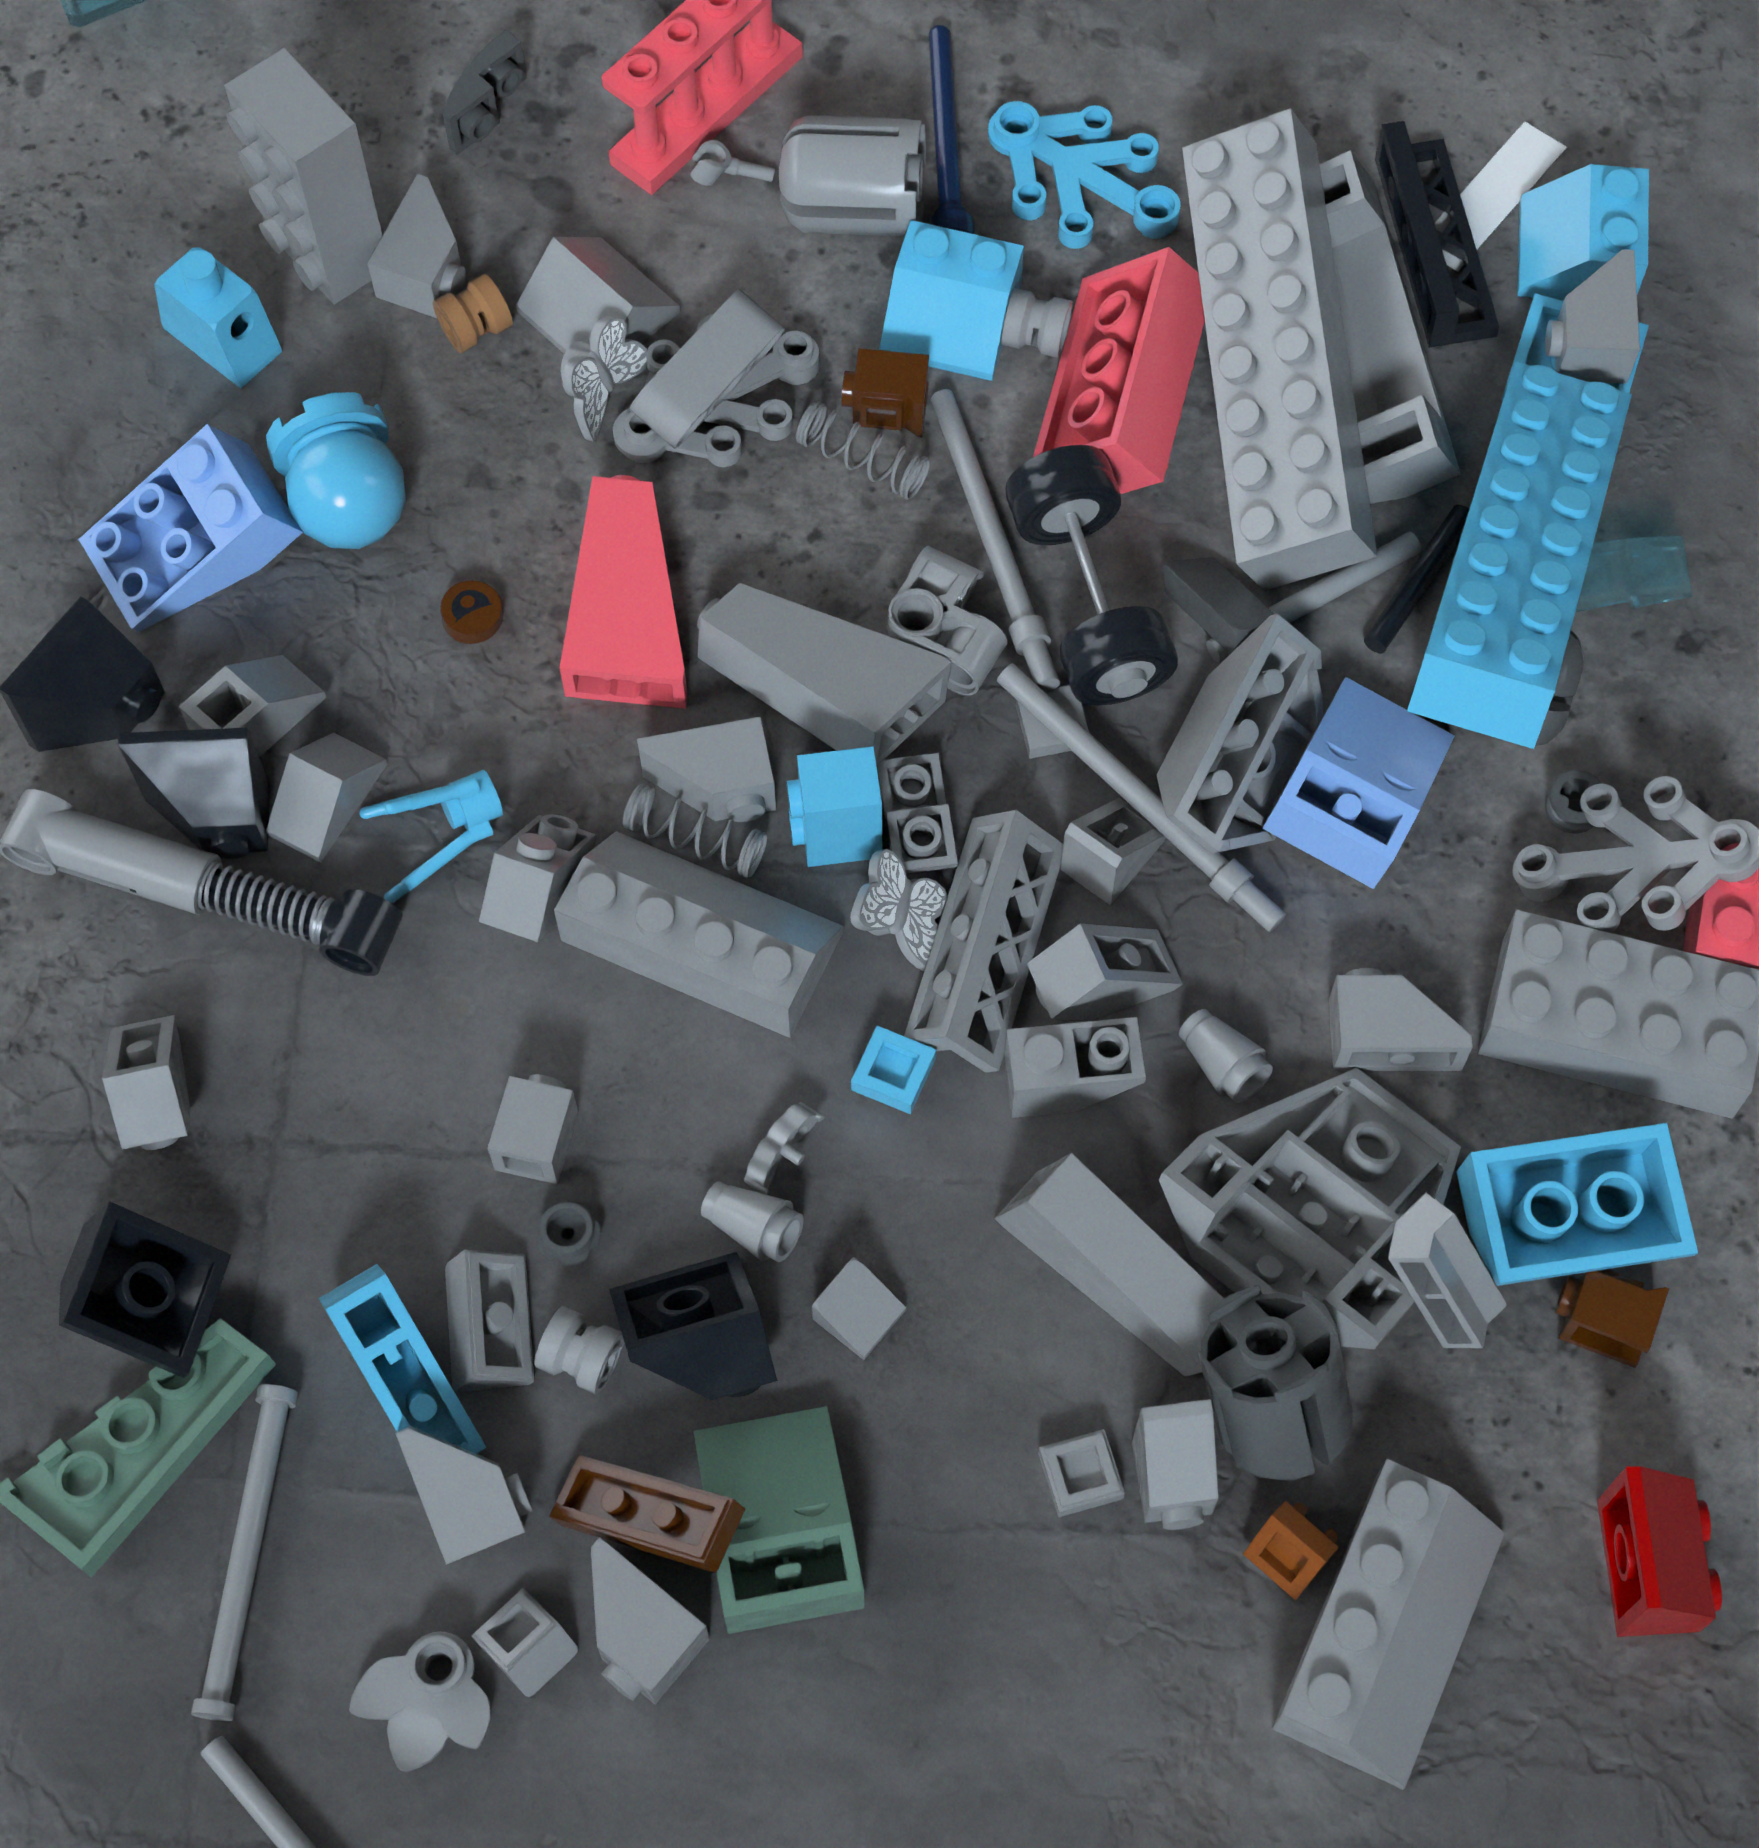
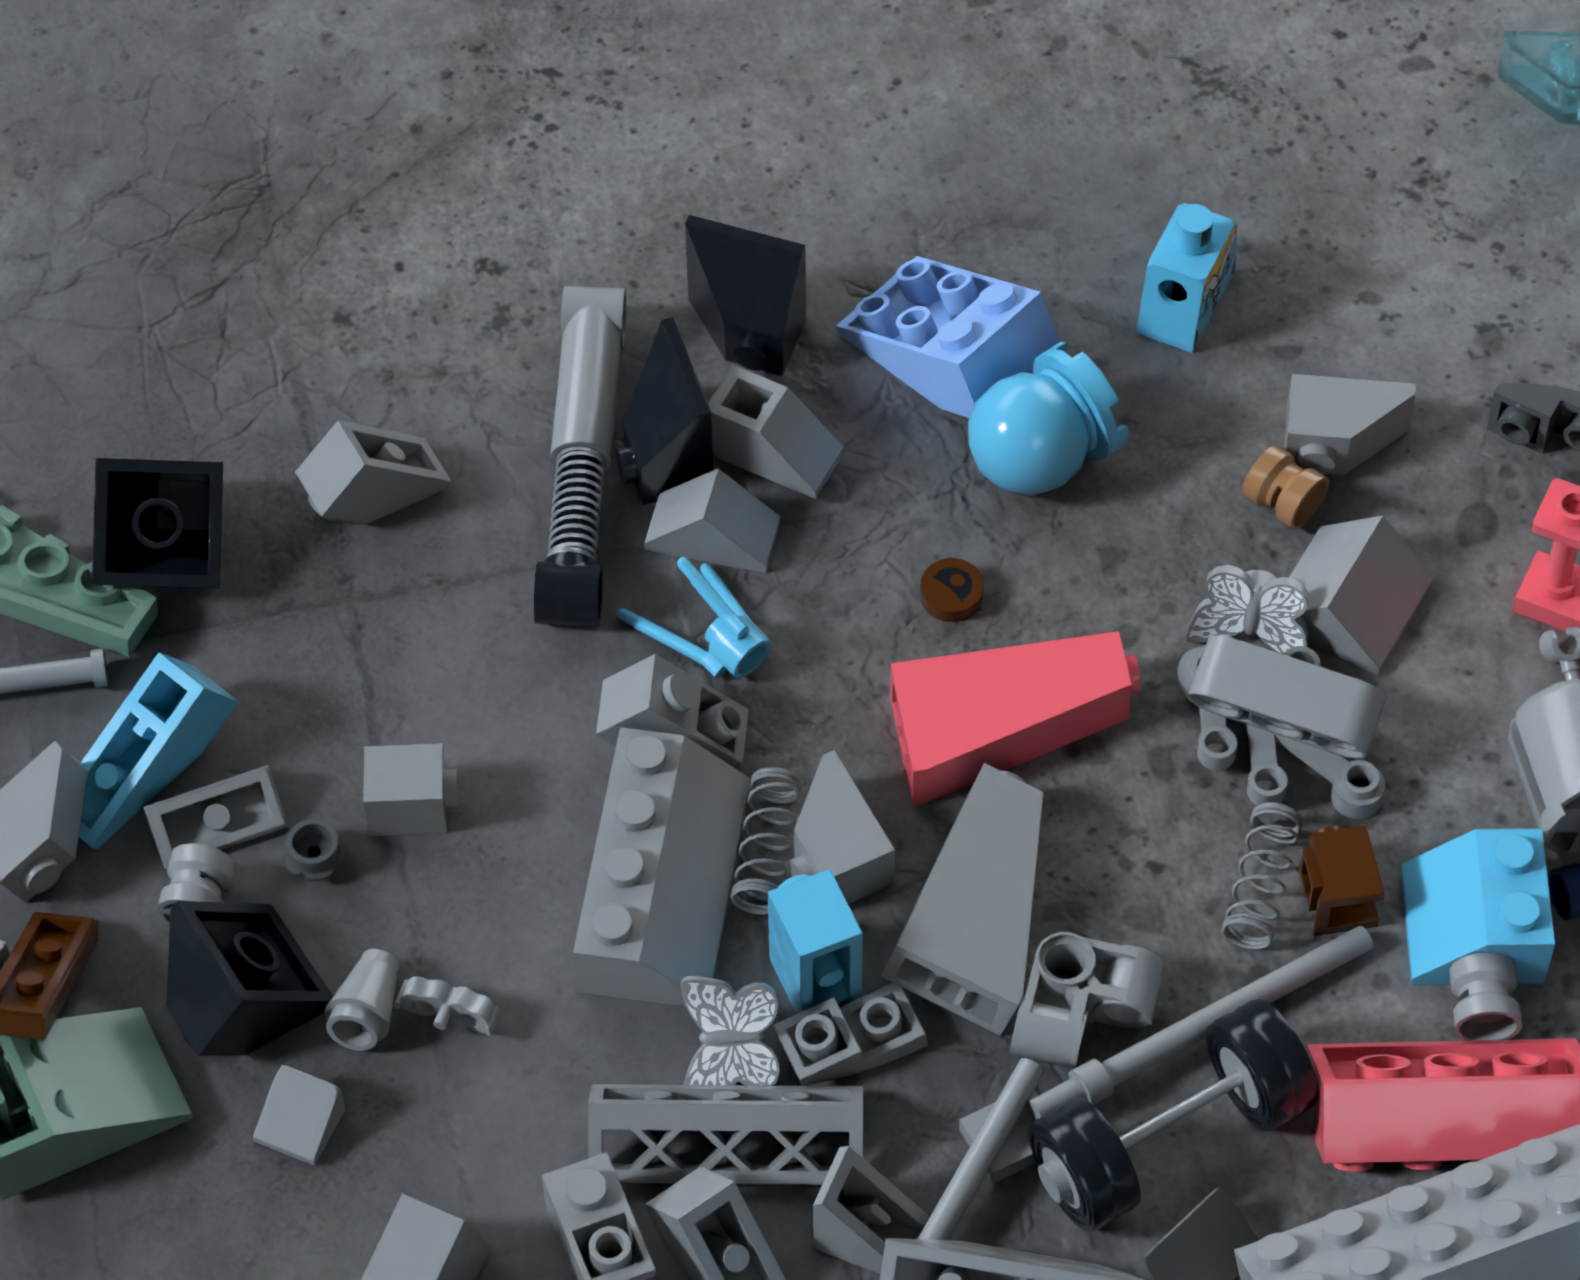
camera: 75 degrees right, 10 degrees down
light grey brick [224,48,382,305] -> none
medium azure plate [851,1026,936,1114] -> none

